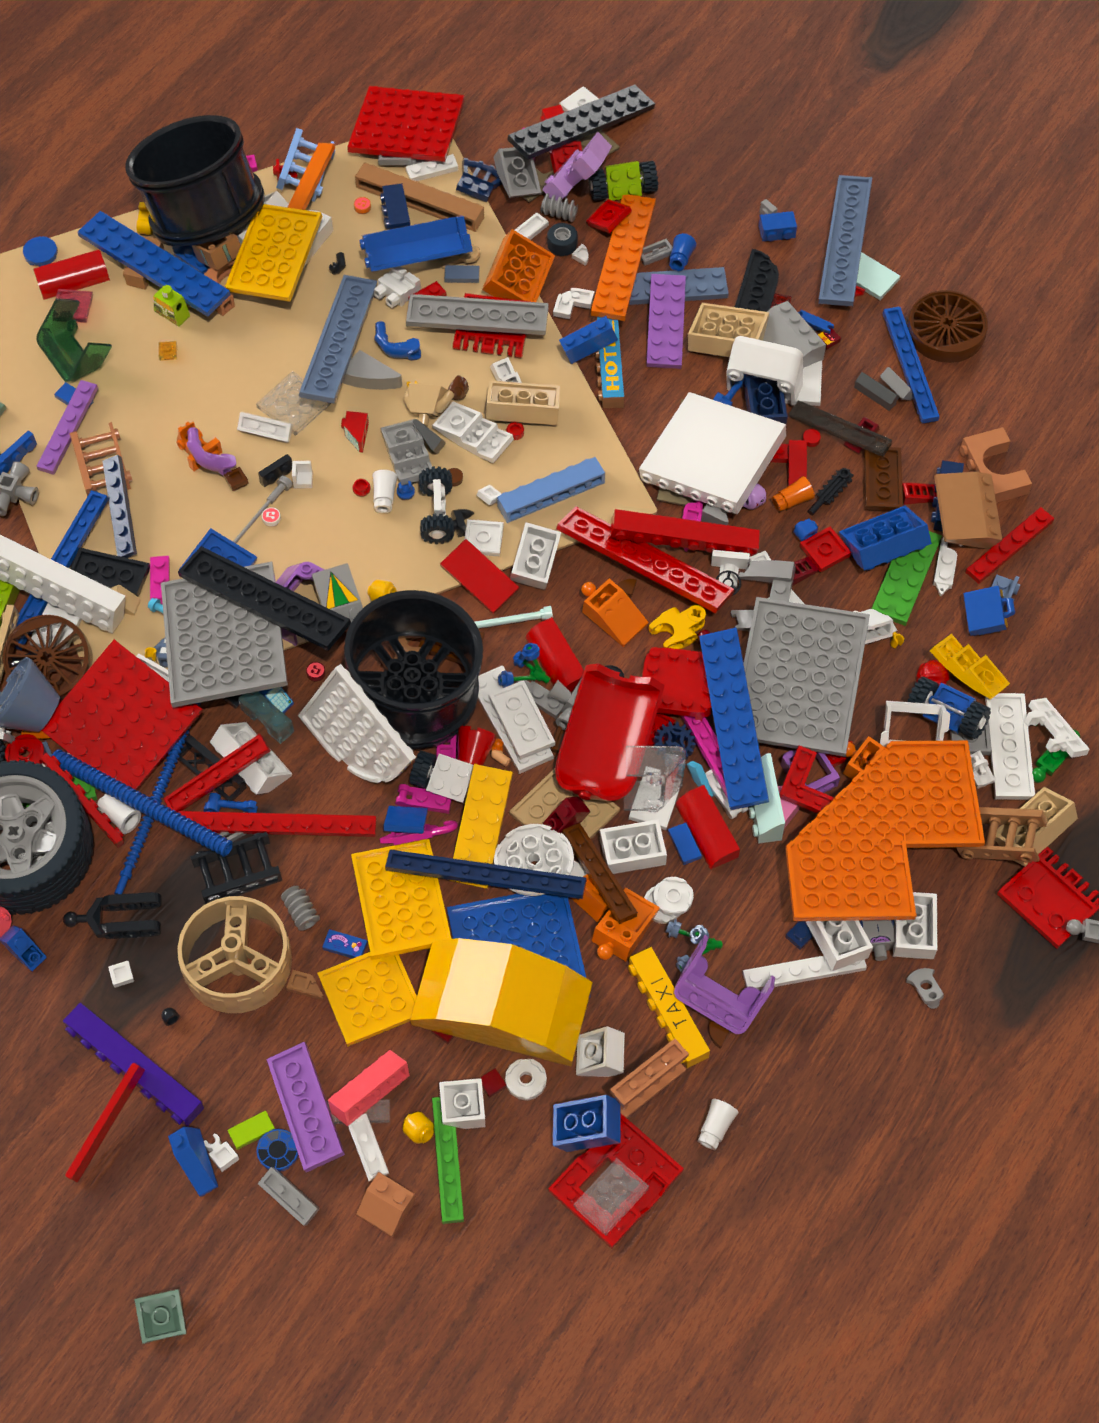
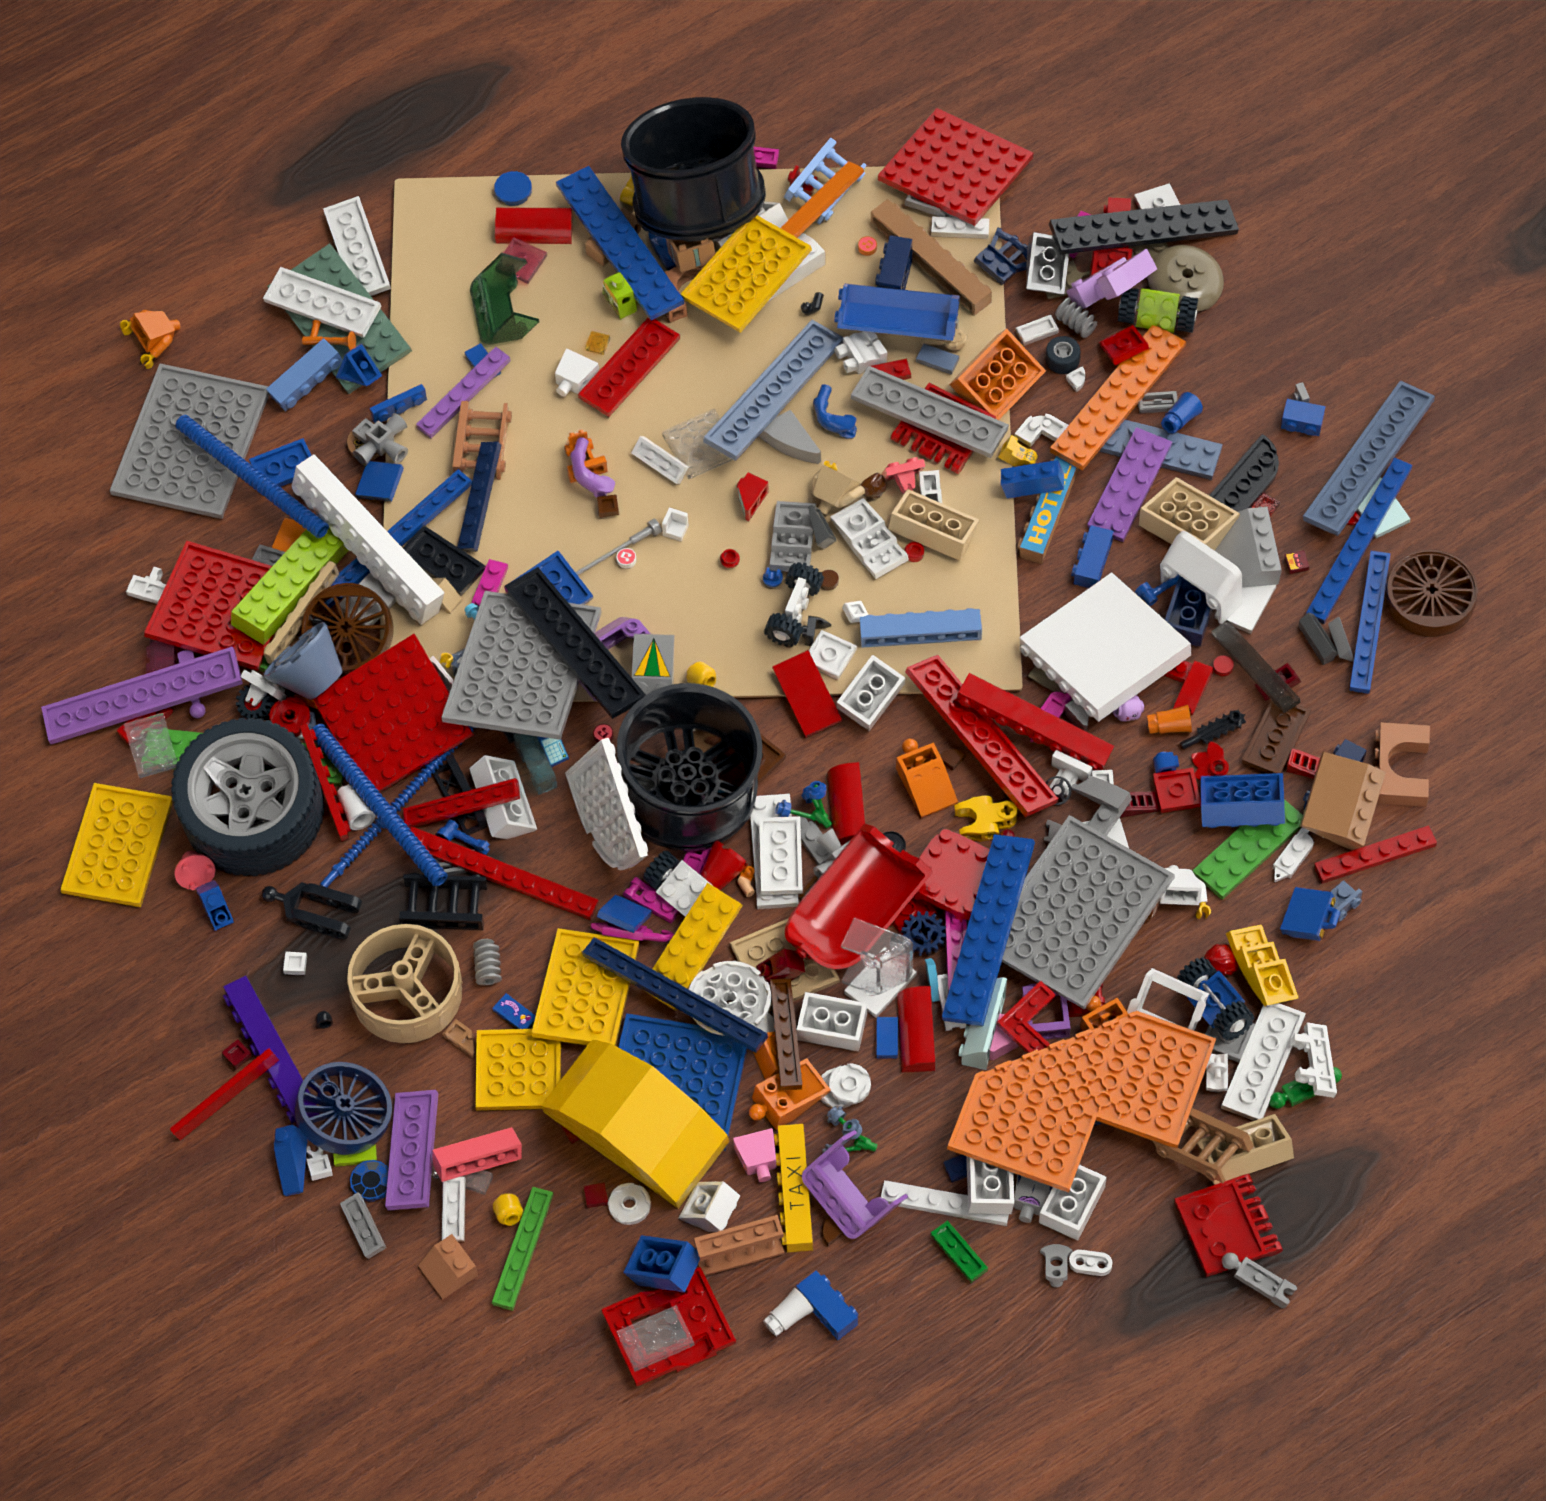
camera: 25 degrees right, 0 degrees up
sand green slope [135,1289,187,1344] -> none
black plate [258,454,292,487] -> none
white plant [372,470,398,513] -> none
white slope [439,1078,485,1129] -> none
light aqua piece [475,606,553,629] -> none
blue piece [798,310,834,334] -> none
none -> dark red plate [222,1039,252,1069]
none -> dark blue piece [294,1062,392,1155]
none -> blue tile [355,461,404,502]
none -> white torso [555,349,599,397]
none -> red plate [578,317,680,417]
none -> bright pink torso [733,1128,776,1182]
none -> blue brick [796,1271,858,1340]
none -> coral plate [881,457,925,494]
none -> green plate [931,1220,988,1283]
none -> yellow leg [998,435,1038,467]
none -> white plate [1069,1250,1112,1276]
none -> blue brick [1071,525,1114,588]
none -> dark tan brick [1147,245,1224,312]
none -> red plate [1191,742,1229,780]
none -> blue plate [1306,457,1412,624]

